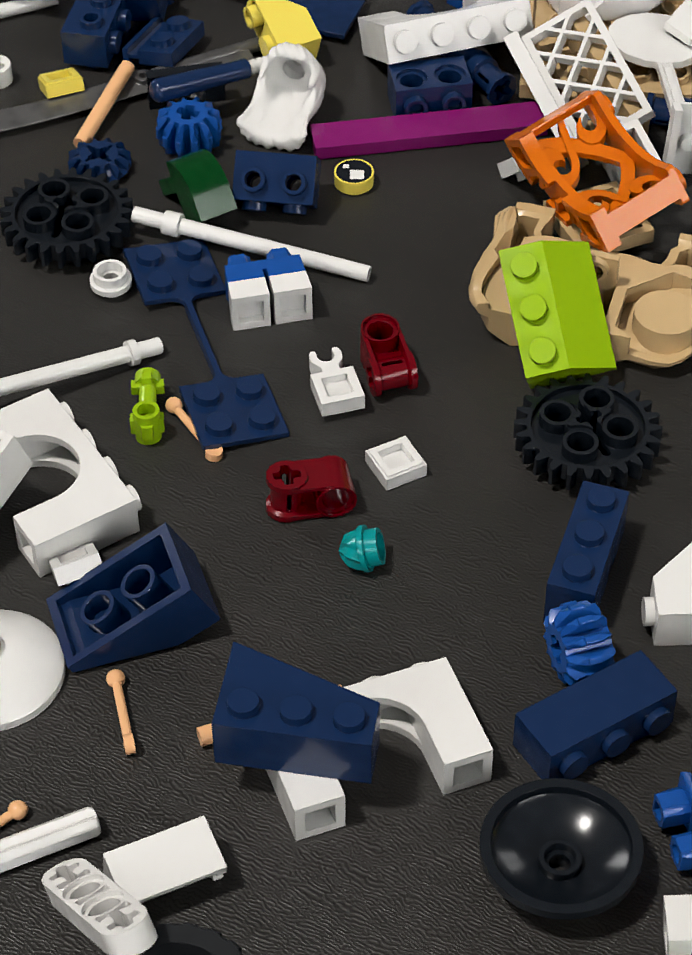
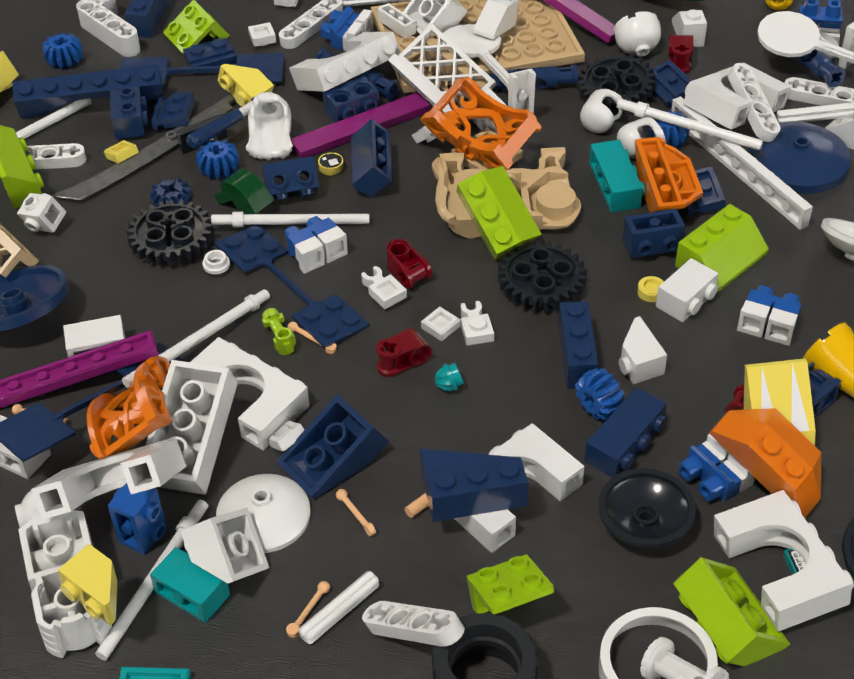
camera: 20 degrees left, 0 degrees up
light nougat bar [73,60,135,148] -> none
white hinge [103,815,227,903] -> none
none -> dark blue brick [351,119,392,198]
none -> white plate [461,301,494,345]
none -> lime bracket [466,554,554,614]

